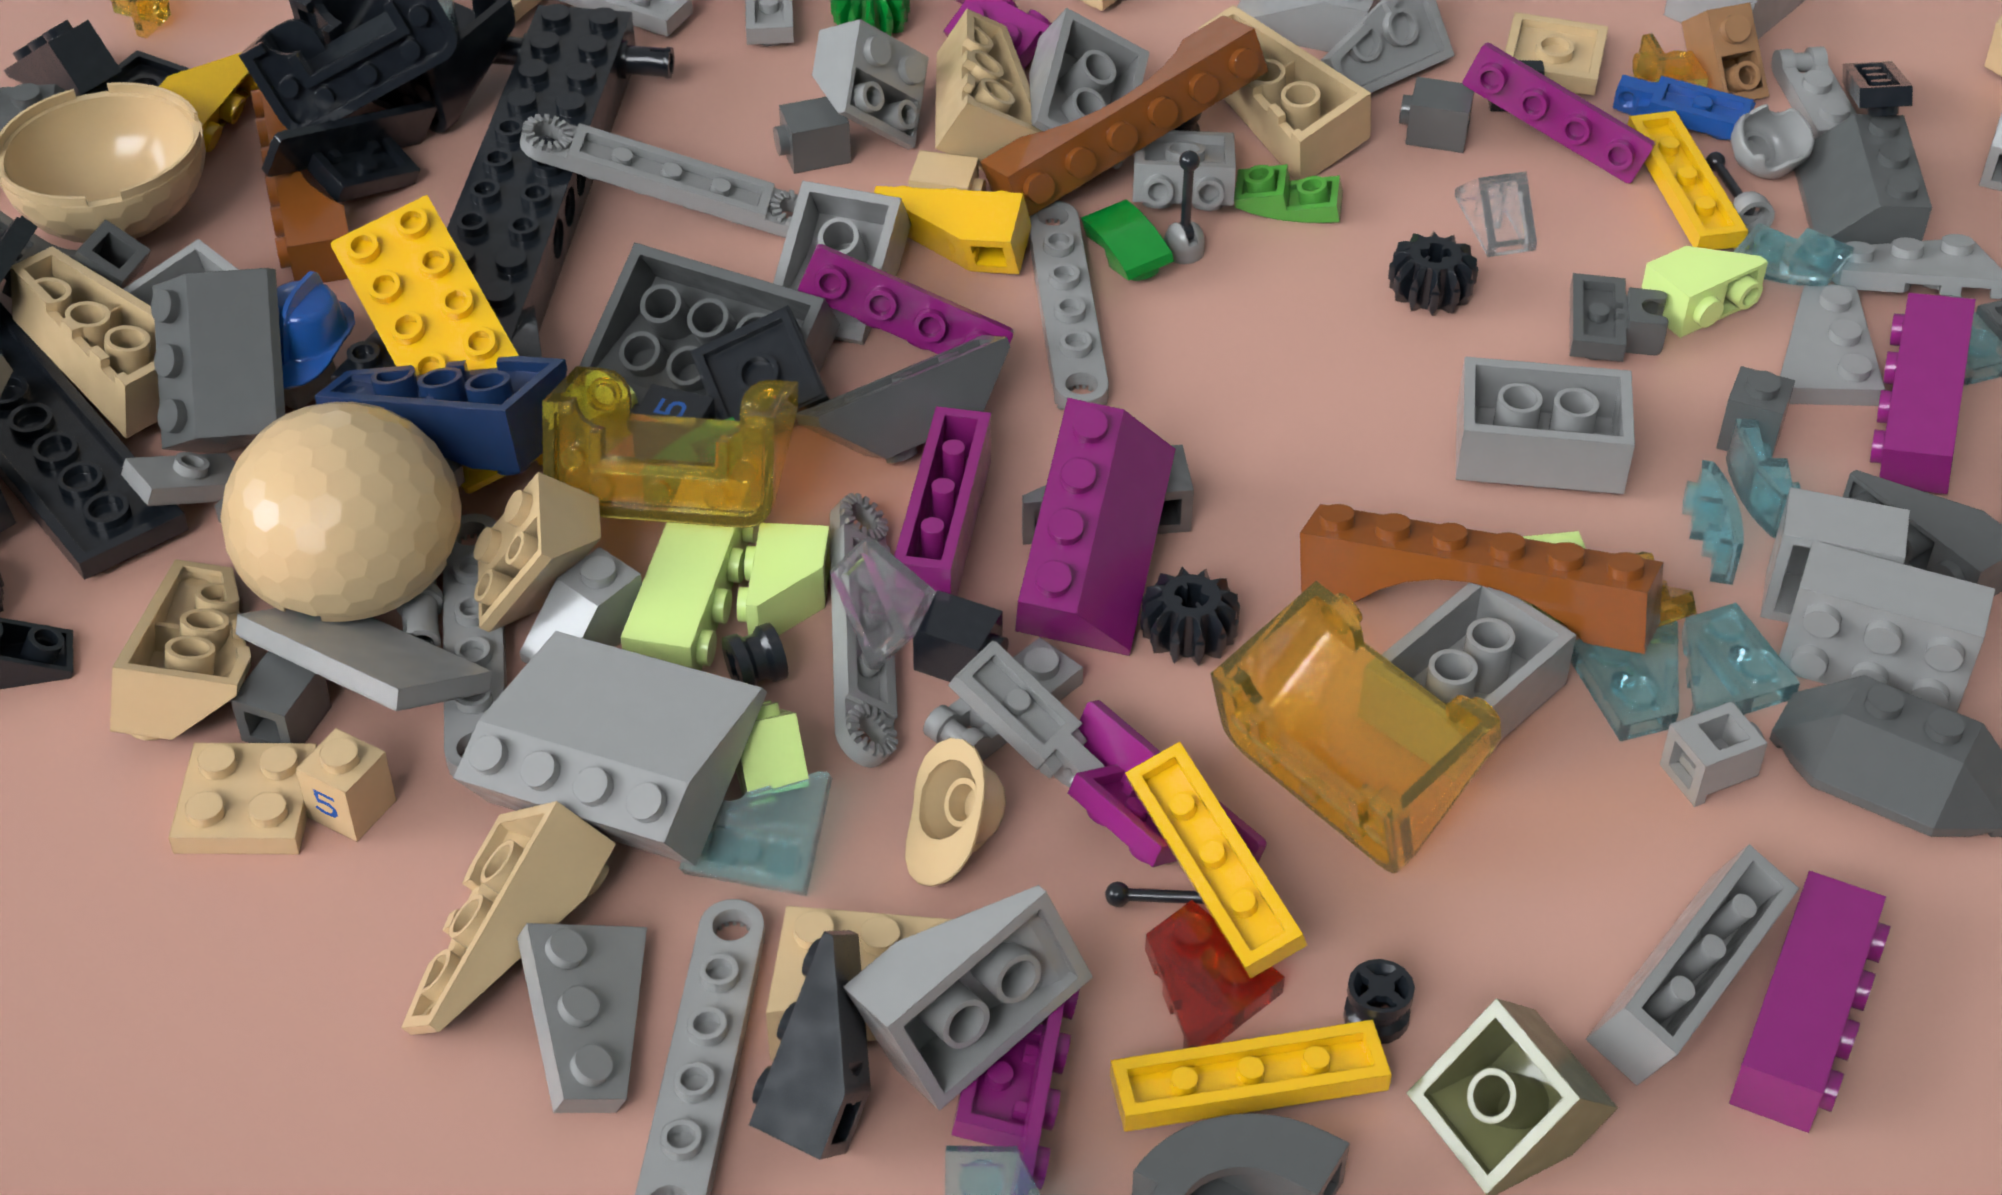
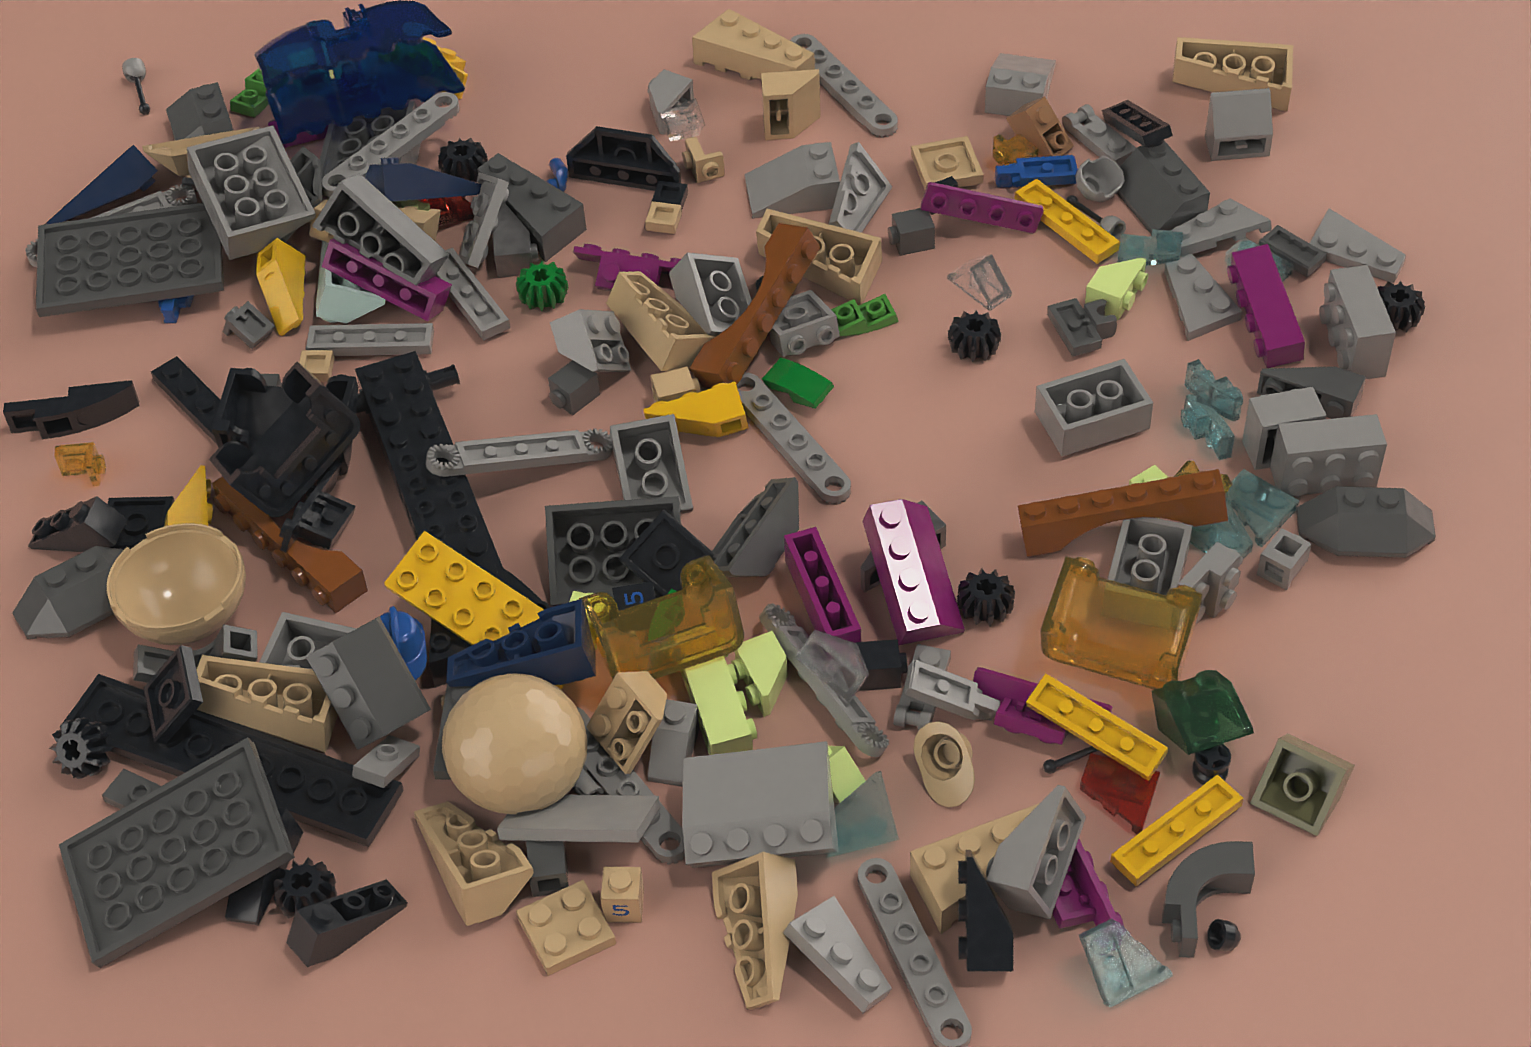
camera: 25 degrees left, 5 degrees up
black wheel [722,622,789,686] -> none
magenta bracket [798,244,1014,354] -> none
hinge [1164,150,1205,264] -> none
light grey brick [1585,844,1799,1086] -> none
dark grey brick [1716,366,1795,463] -> none
magenta brick [1729,870,1891,1133] -> none
none -> clear green slope [1151,670,1254,755]
none -> light grey plate [1171,541,1243,633]

